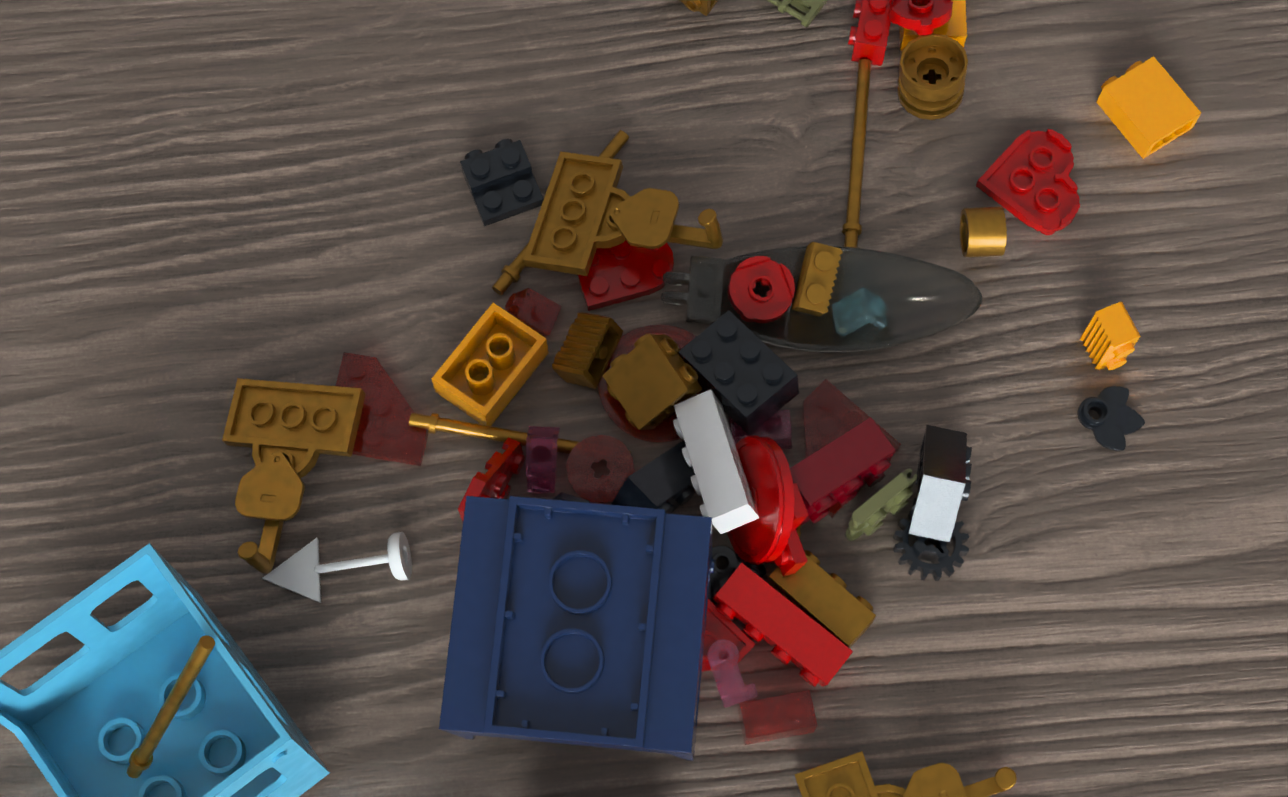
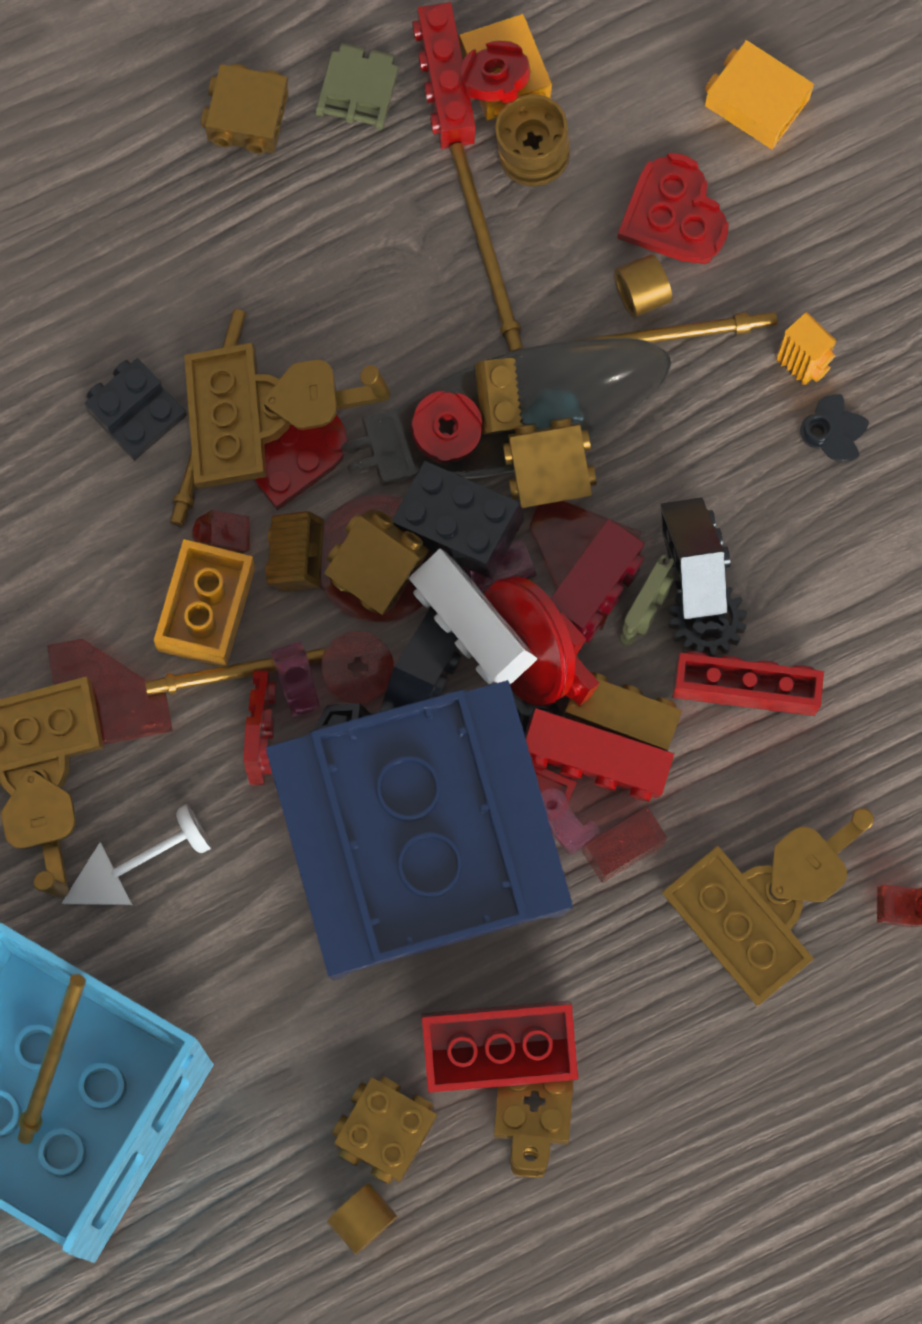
camera: 25 degrees left, 5 degrees up
none -> pearl gold brick [503,418,597,508]
none -> pearl gold bar [569,312,777,354]
none -> red brick [672,651,824,716]

